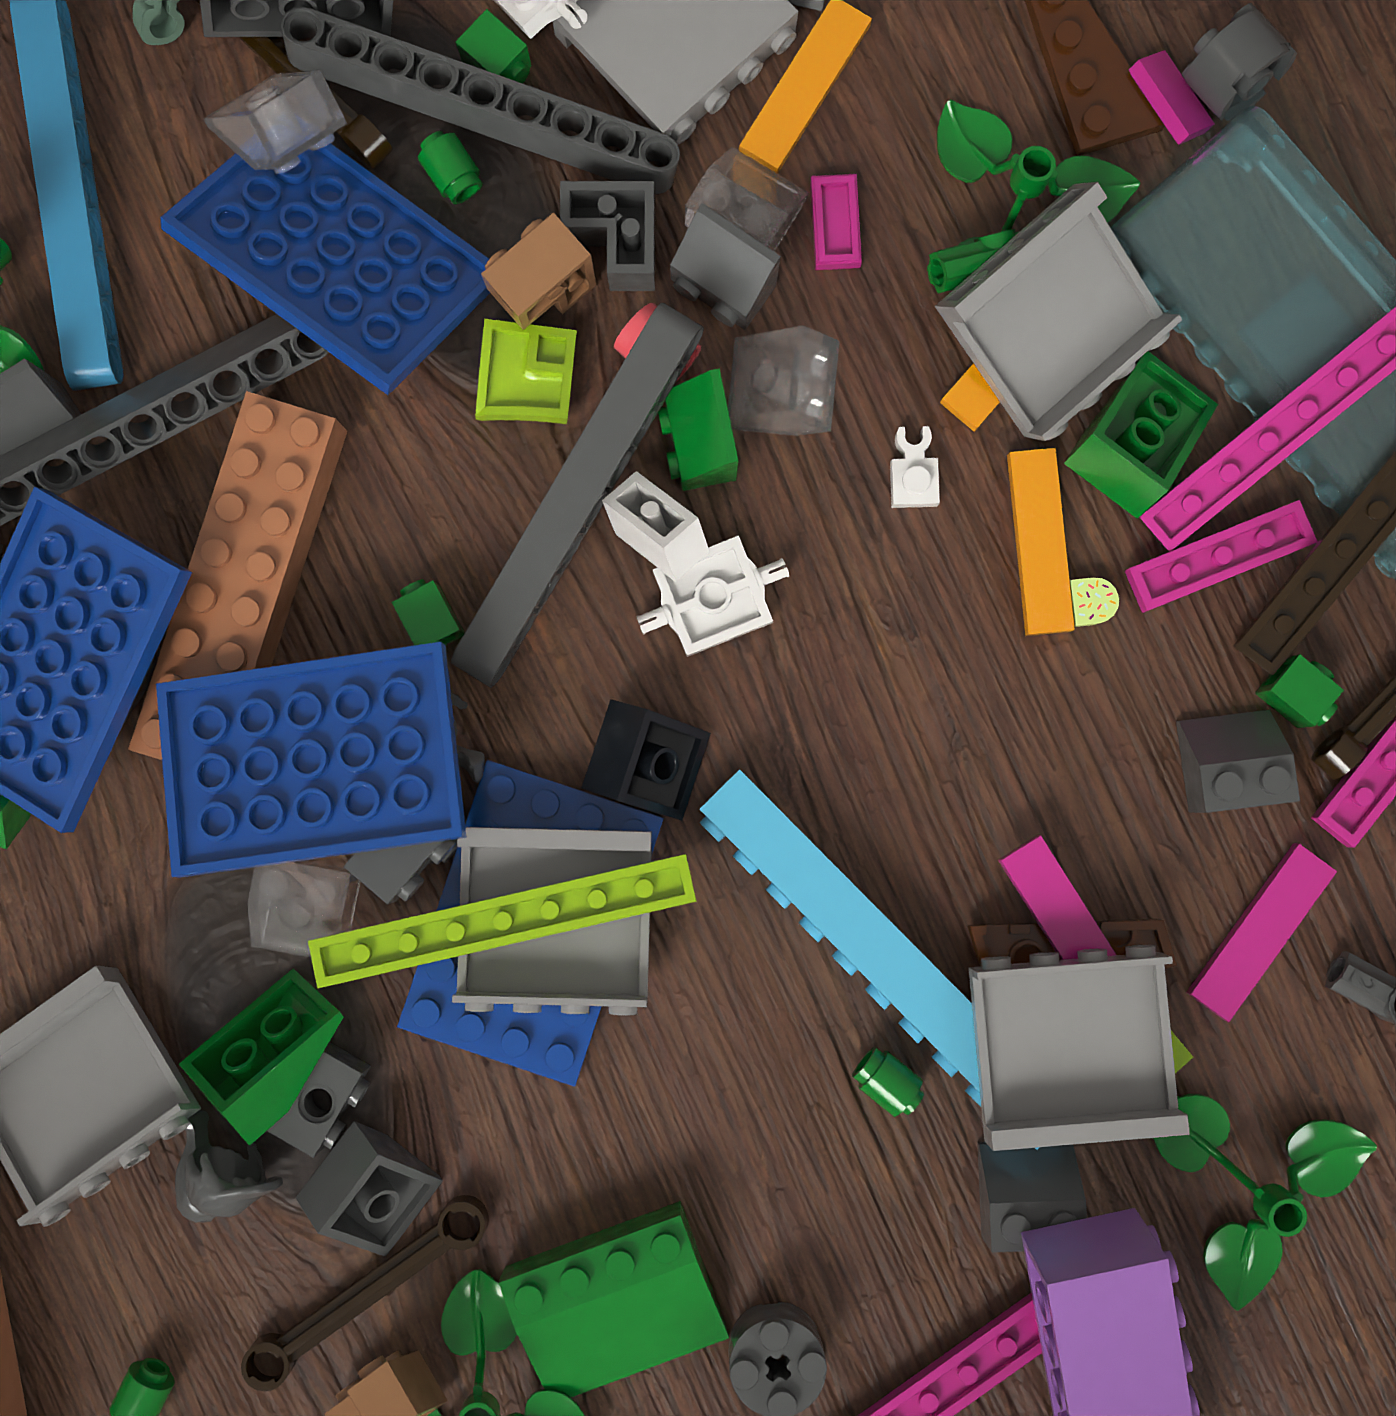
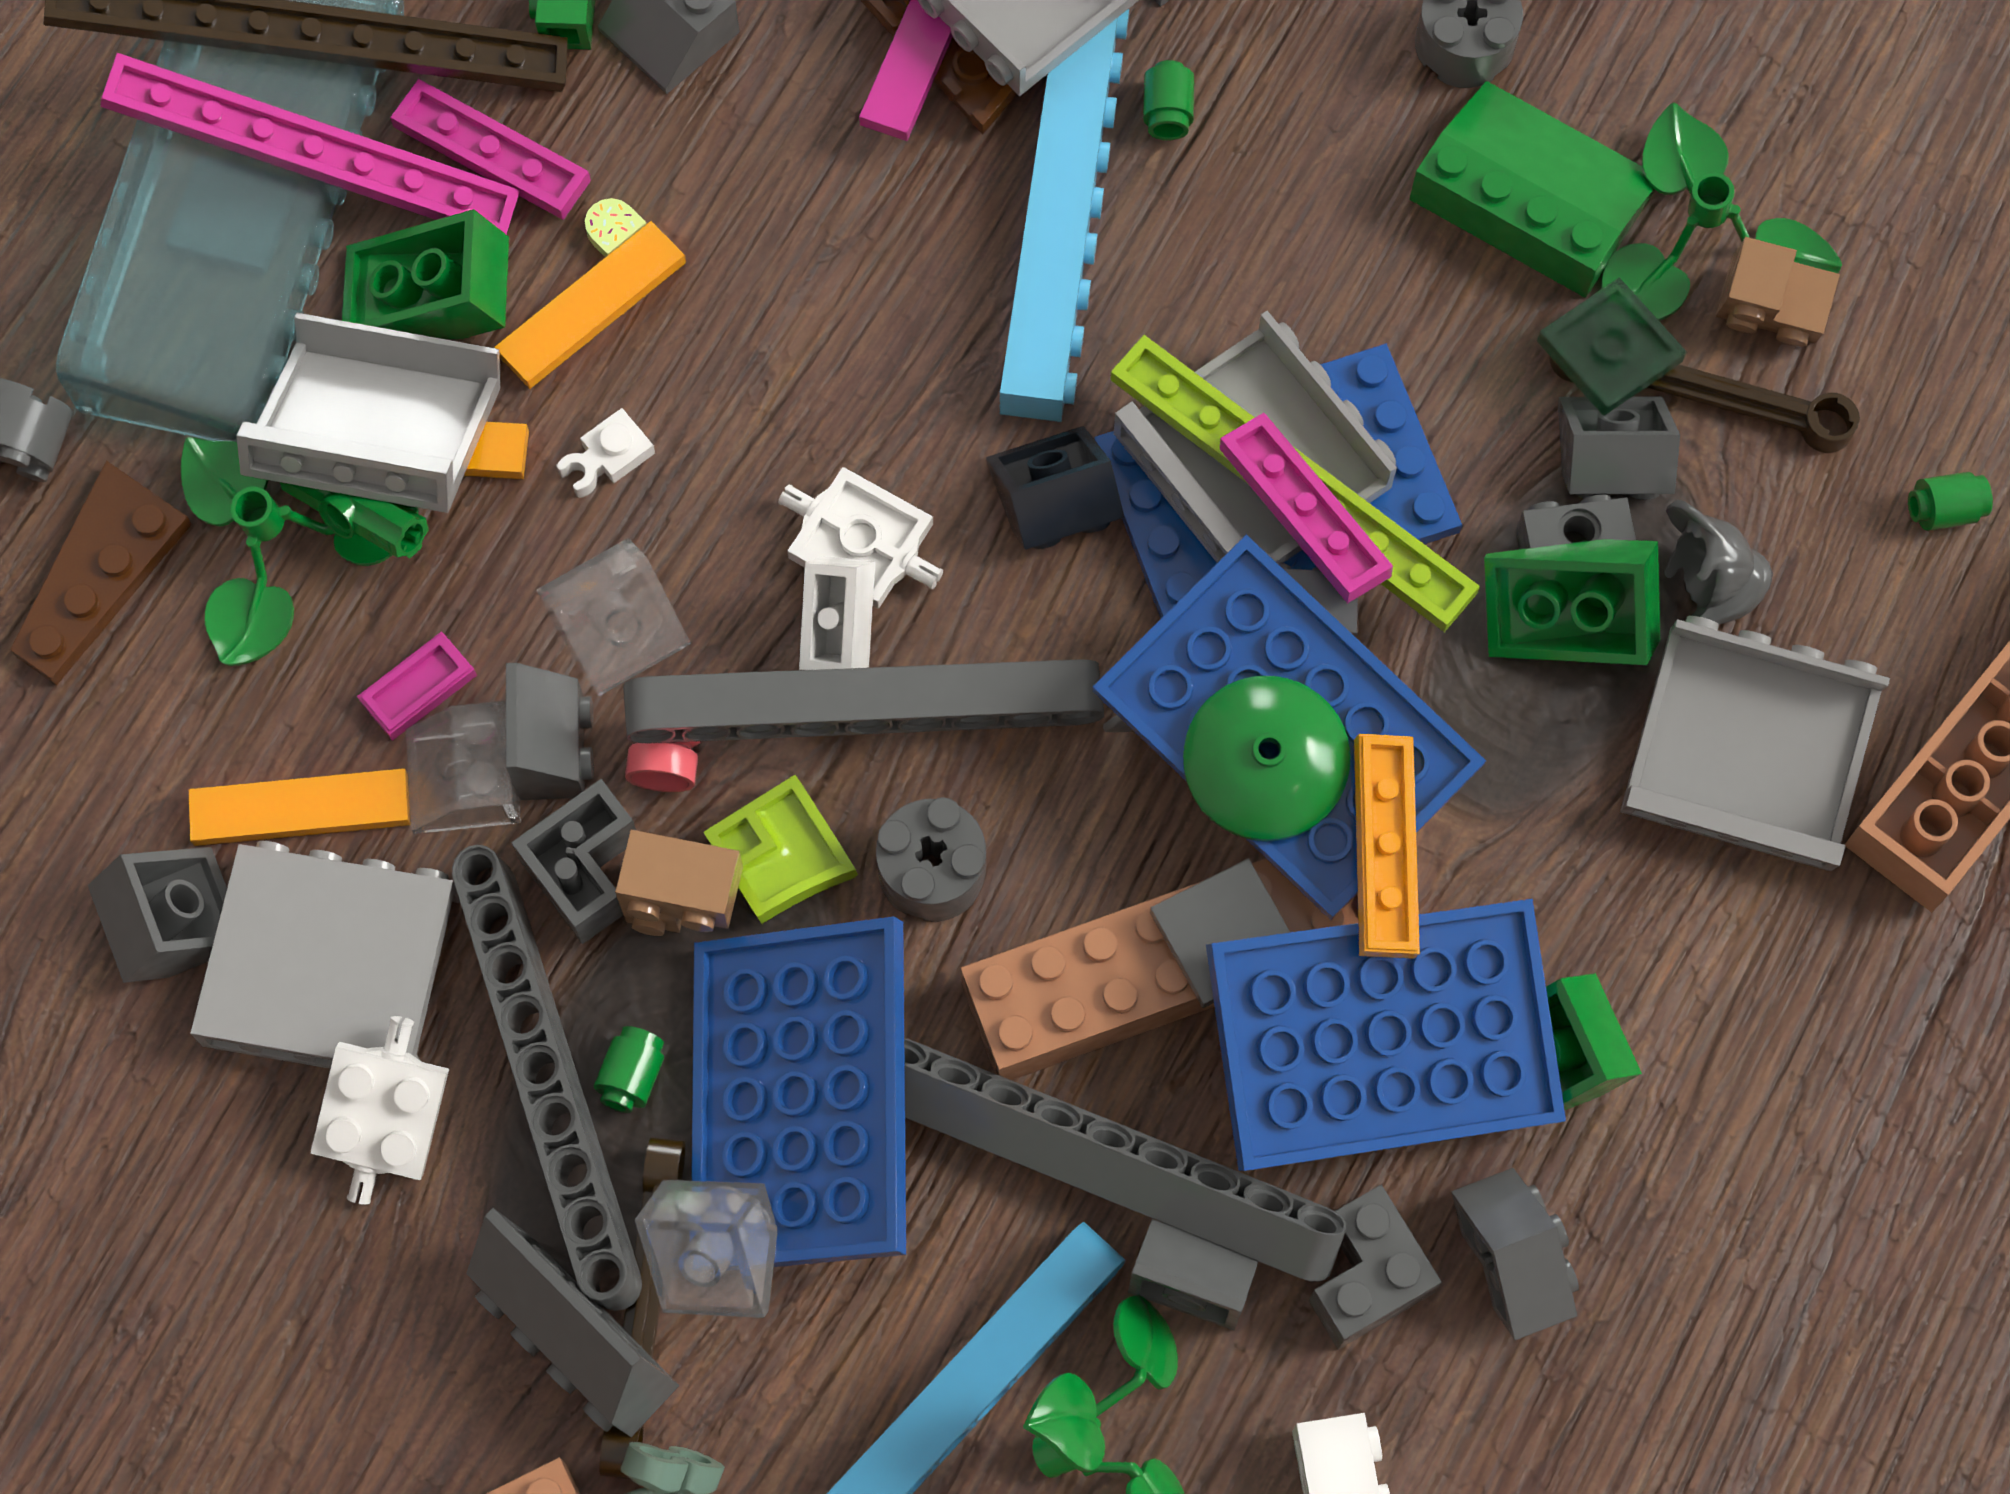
camera: 125 degrees left, 15 degrees down
clear slope [247,860,360,957] -> none
green brick [392,579,465,646] -> none
green brick [455,9,532,84] -> none
green slope [658,368,738,491] -> none
dark pink tile [1129,50,1215,145] -> none
none -> dark grey brick [876,797,986,922]
none -> dark grey tile [1150,858,1290,1008]
none -> green dish [1183,676,1351,841]
none -> dark pink plate [1220,412,1393,604]
none -> light orange tile [1354,734,1420,959]
none -> clear green plate [1537,277,1687,416]

